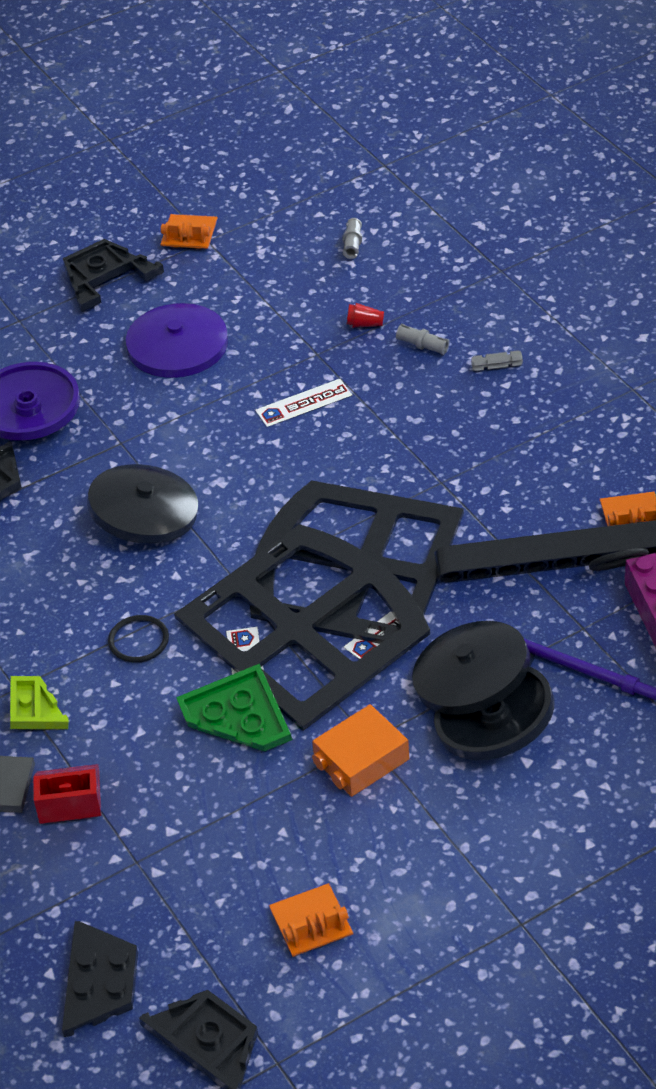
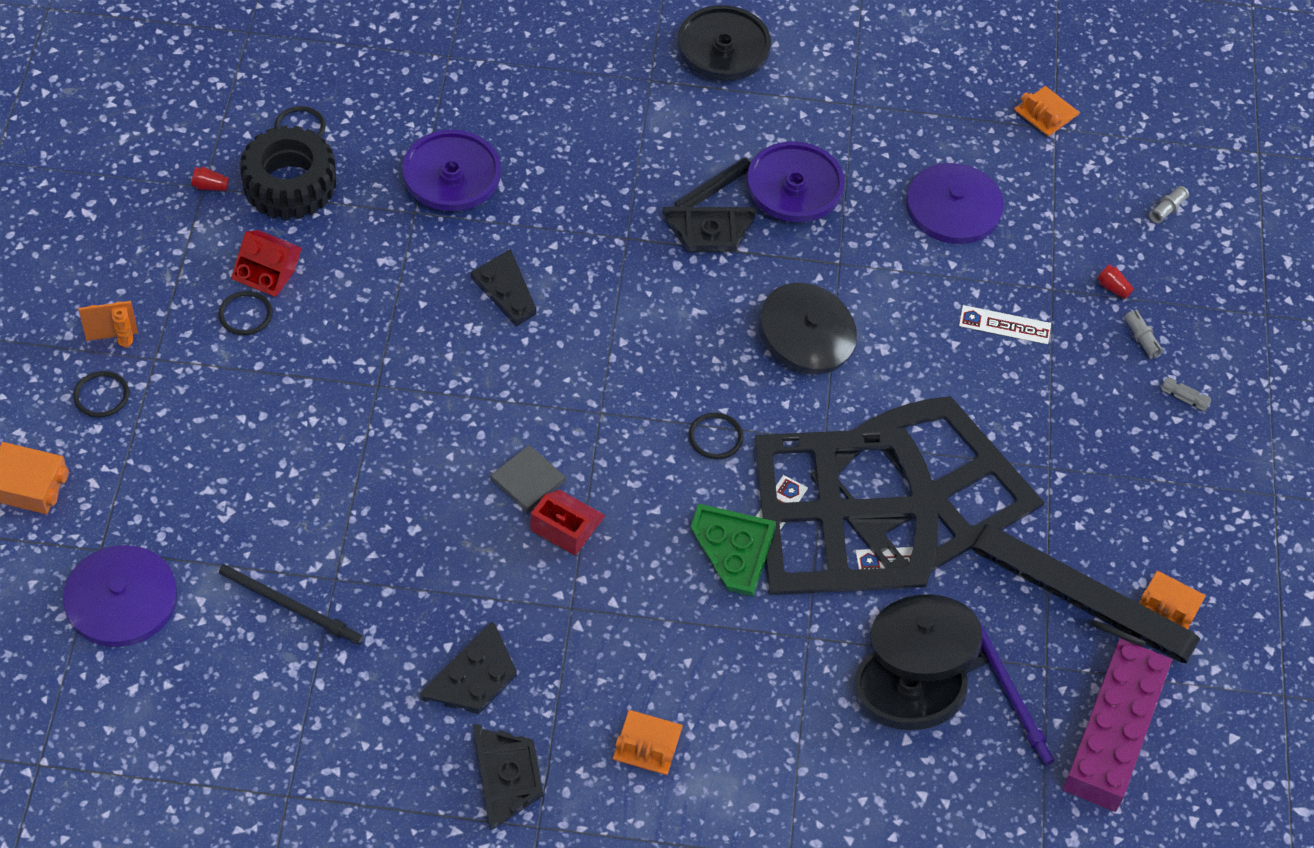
camera: 30 degrees right, 10 degrees up
lime wing [10,676,69,729] -> none
black wing [63,239,164,312] -> none
orange brick [312,704,409,797] -> none

